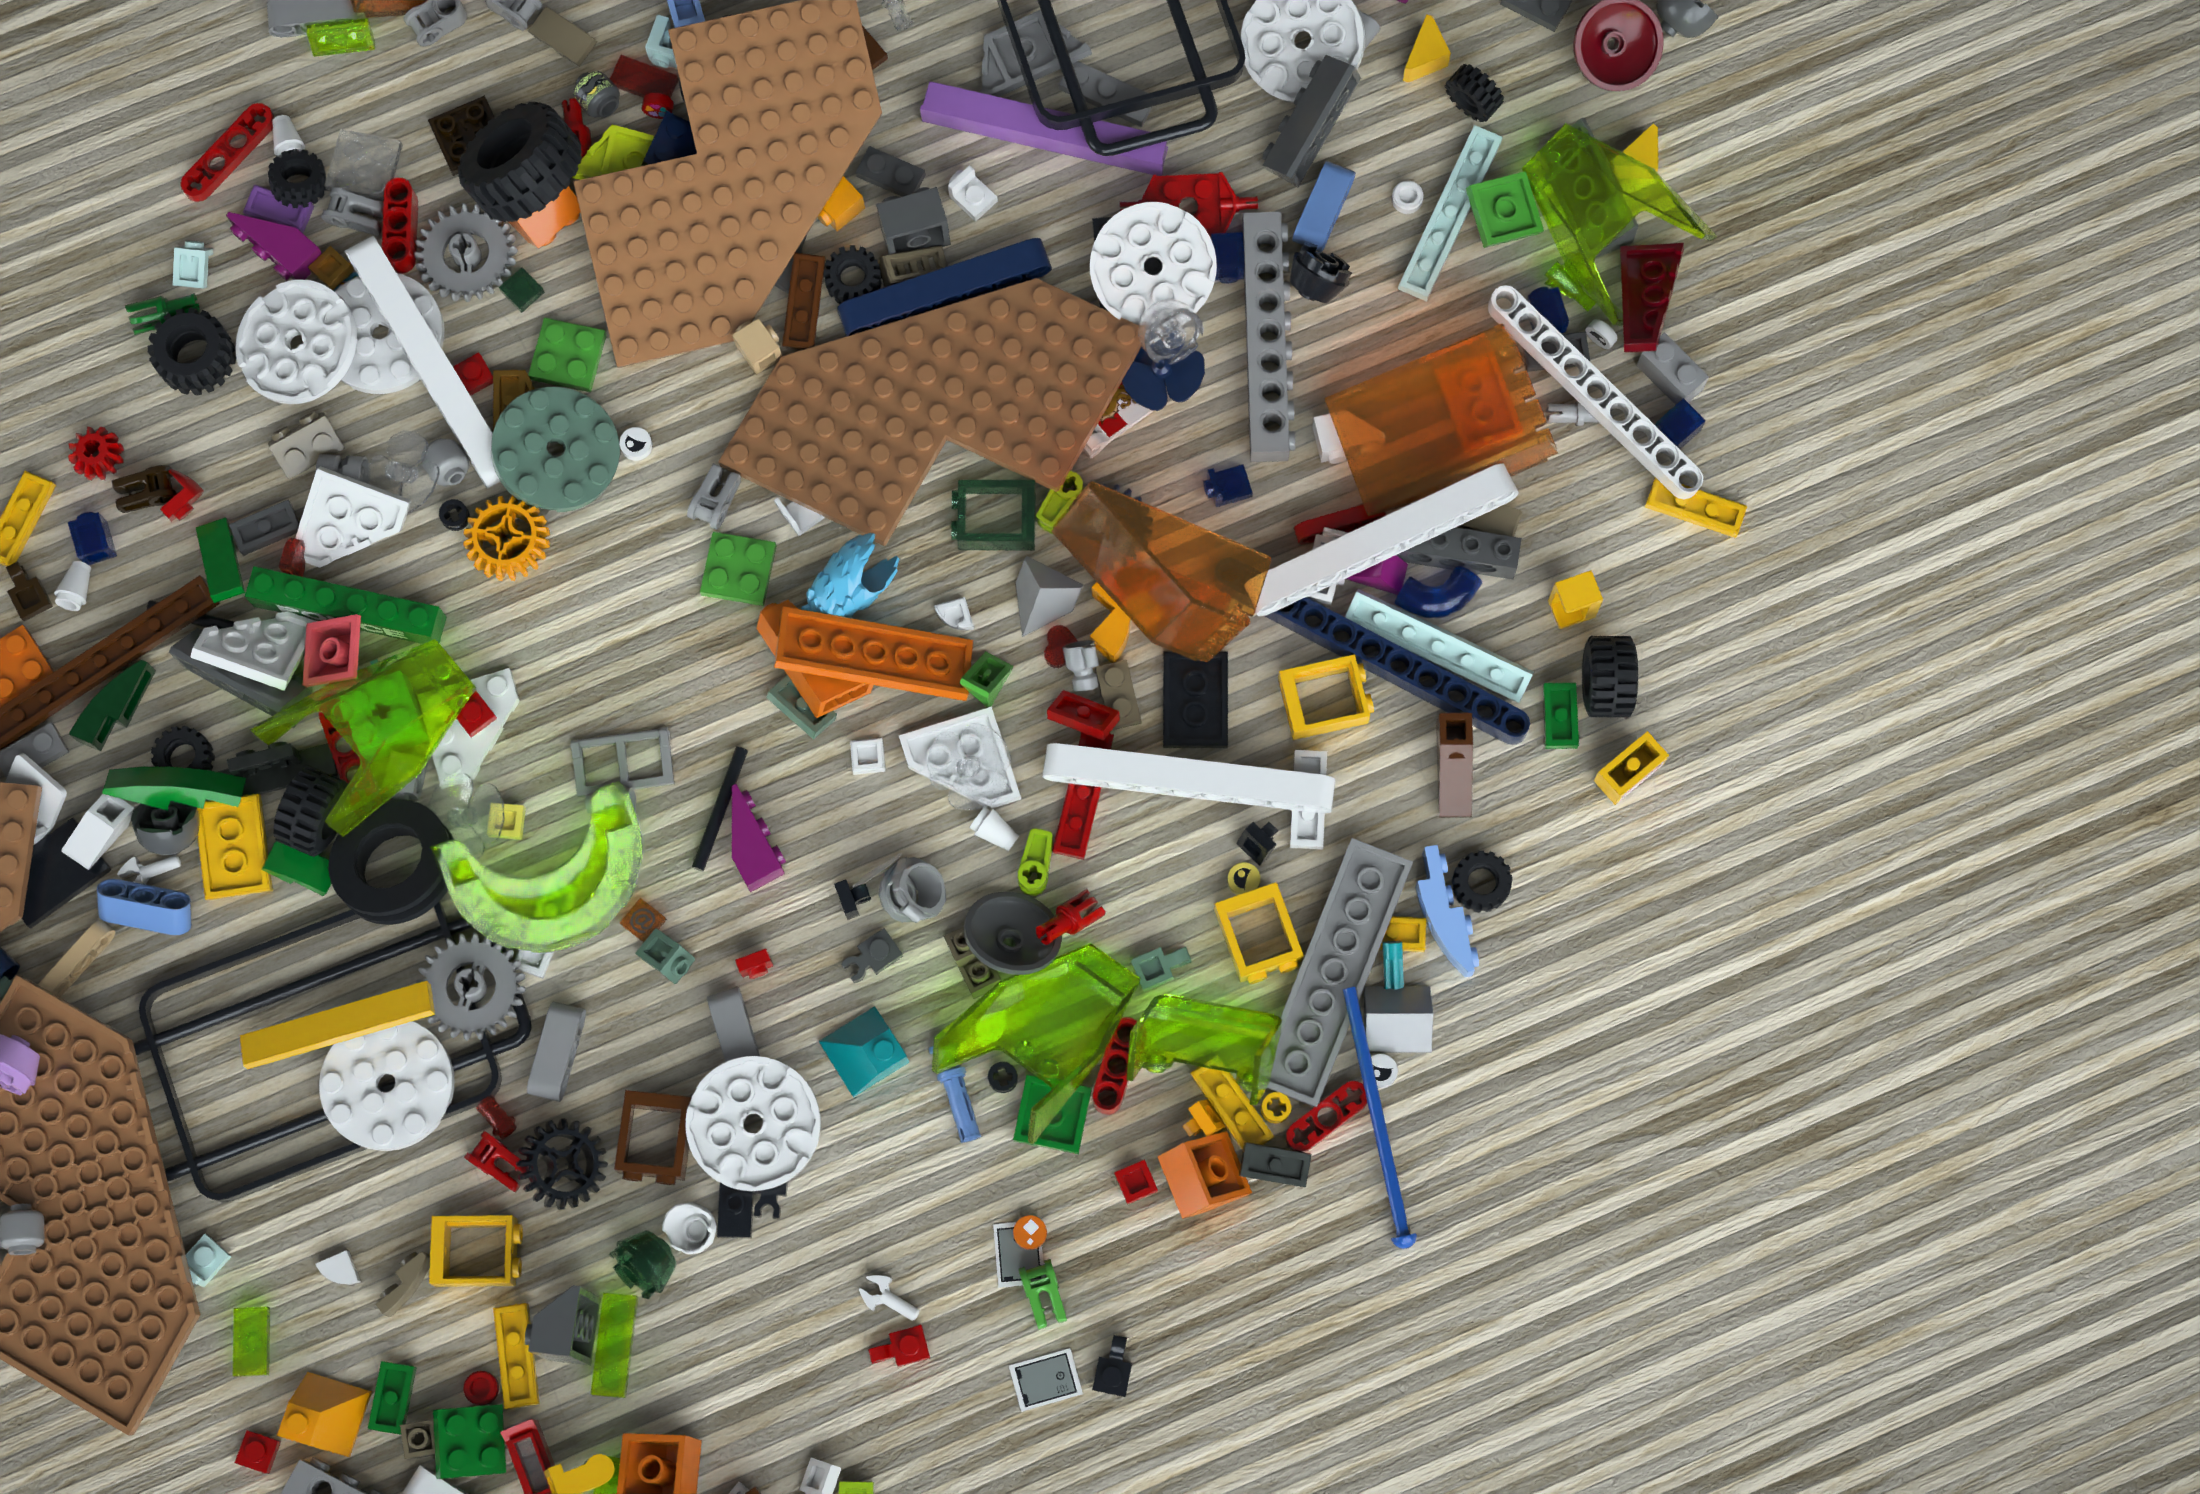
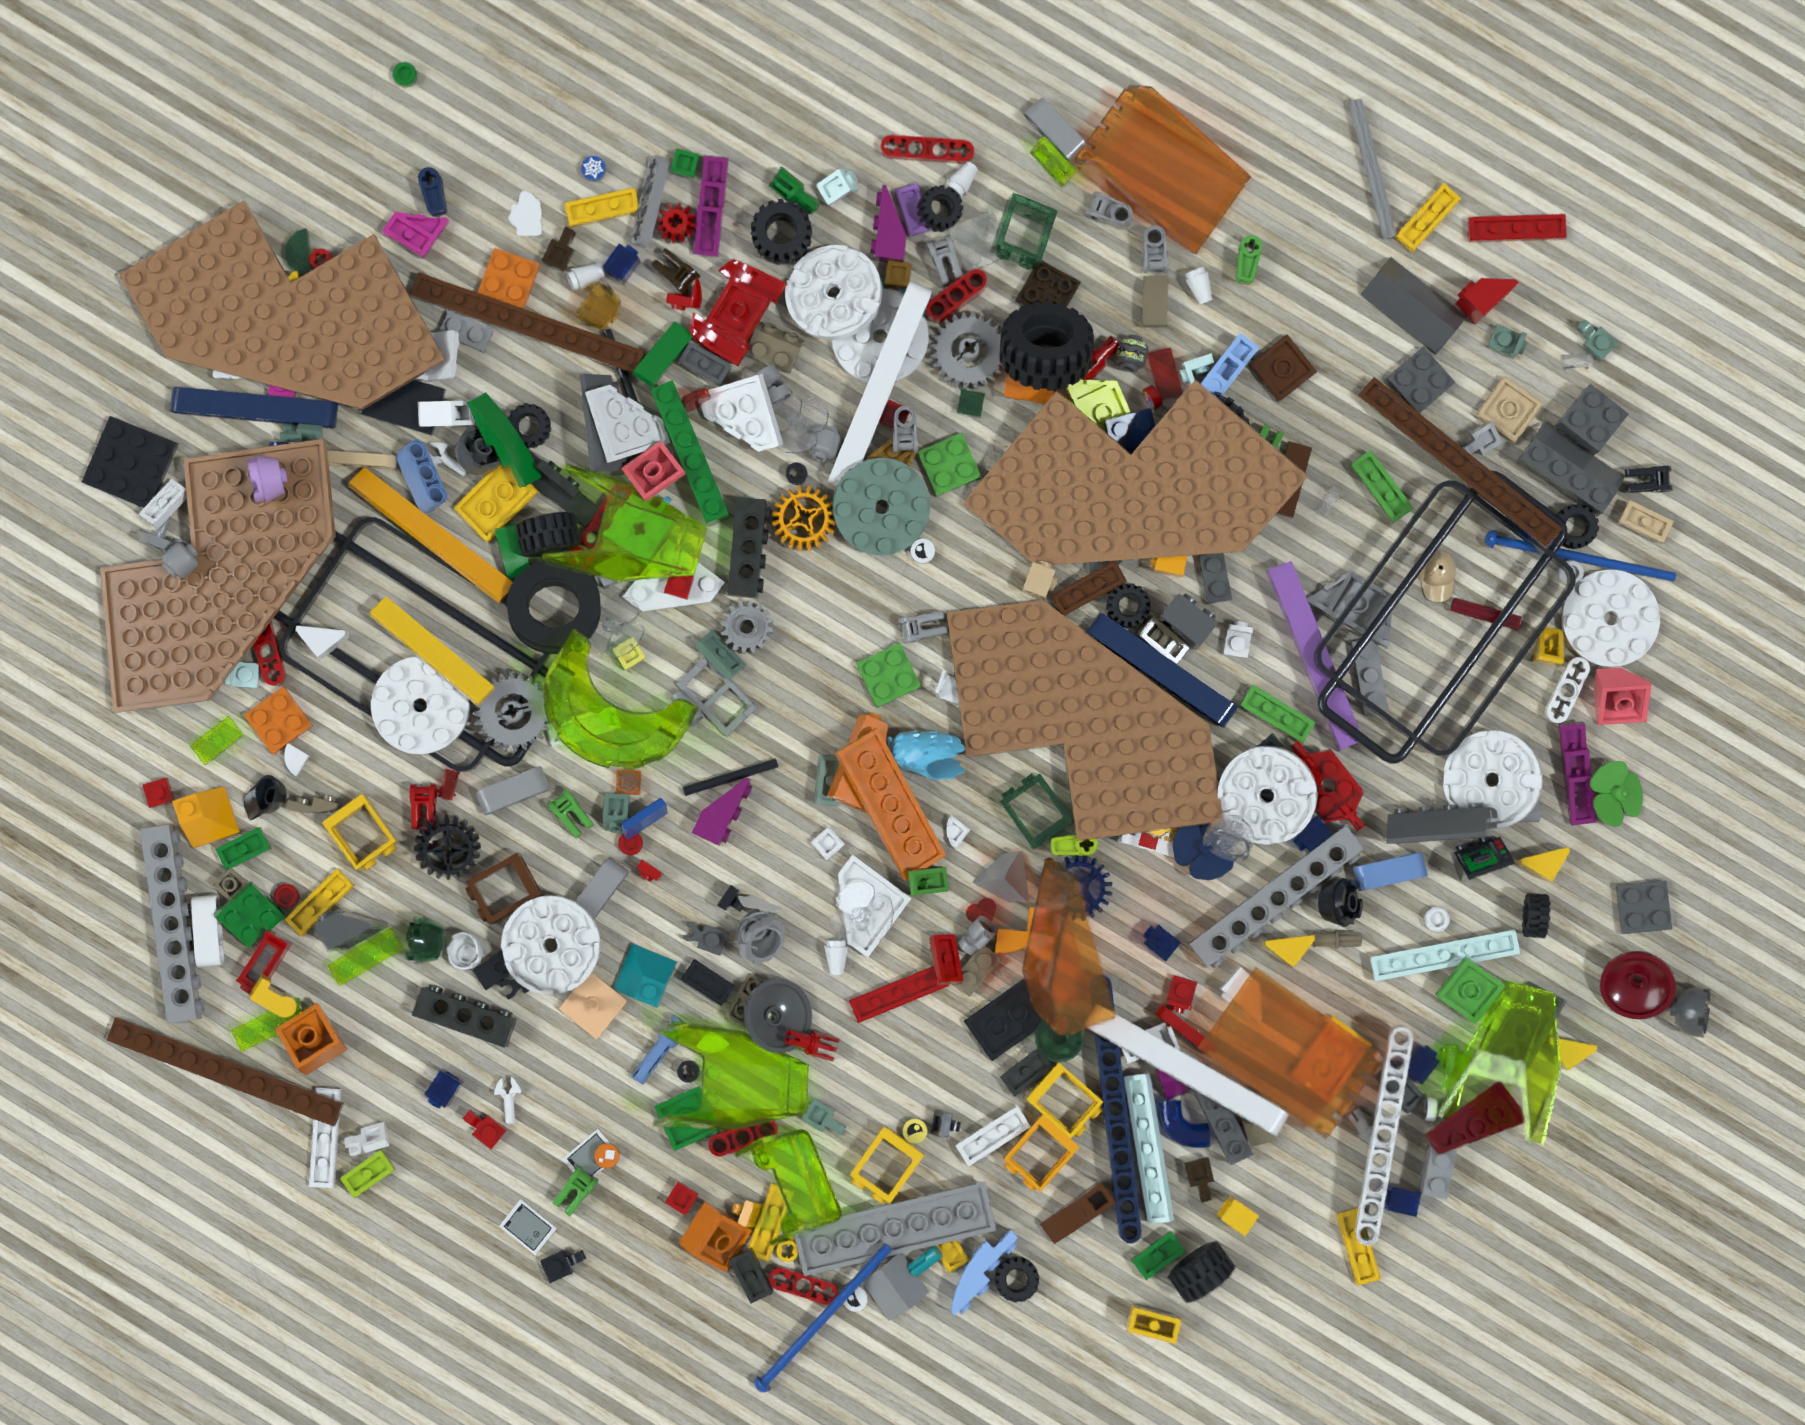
camera: 55 degrees right, 10 degrees up
dark green slope [69,660,156,751] -> none
lime piece [1018,829,1053,896] -> none
white beam [1042,743,1335,813] -> none
none -> orange plate [244,686,313,755]
none -> black cap [244,775,287,820]
none -> red beam [253,621,286,686]
none -> white slope [296,626,349,659]
none -> light orange tile [348,467,513,604]
none -> pearl dark grey brick [412,984,517,1048]
none -> clear blue brick [424,1069,464,1109]
none -> bright green piece [547,788,594,839]
none -> light nougat tile [559,972,628,1040]
none -> clear yellow cone [575,281,621,330]
none -> red tile [618,833,643,855]
none -> blue tile [621,798,668,840]
none -> light grey beam [631,155,669,248]
none -> green plate [670,148,700,179]
none -> black plate [681,959,735,1006]
none -> red piece [690,259,787,366]
none -> magenta slope [694,155,729,257]
none -> sand green plate [695,630,747,681]
none -> light grey gear [720,600,774,654]
none -> pearl dark grey brick [727,497,771,599]
none -> light grey piece [893,406,918,453]
none -> clear green window [990,192,1058,269]
none -> pearl dark grey plate [1000,1047,1053,1097]
none -> light orange window [1003,1113,1080,1192]
none -> clear green cone [1035,1013,1084,1062]
none -> red bracket [1165,975,1198,1014]
none -> dark brown plate [1184,1157,1214,1202]
none -> bright green plate [1240,685,1316,744]
none -> yellow slope [1263,935,1315,967]
none -> dark tan axle [1312,930,1362,949]
none -> black slope [1450,835,1515,881]

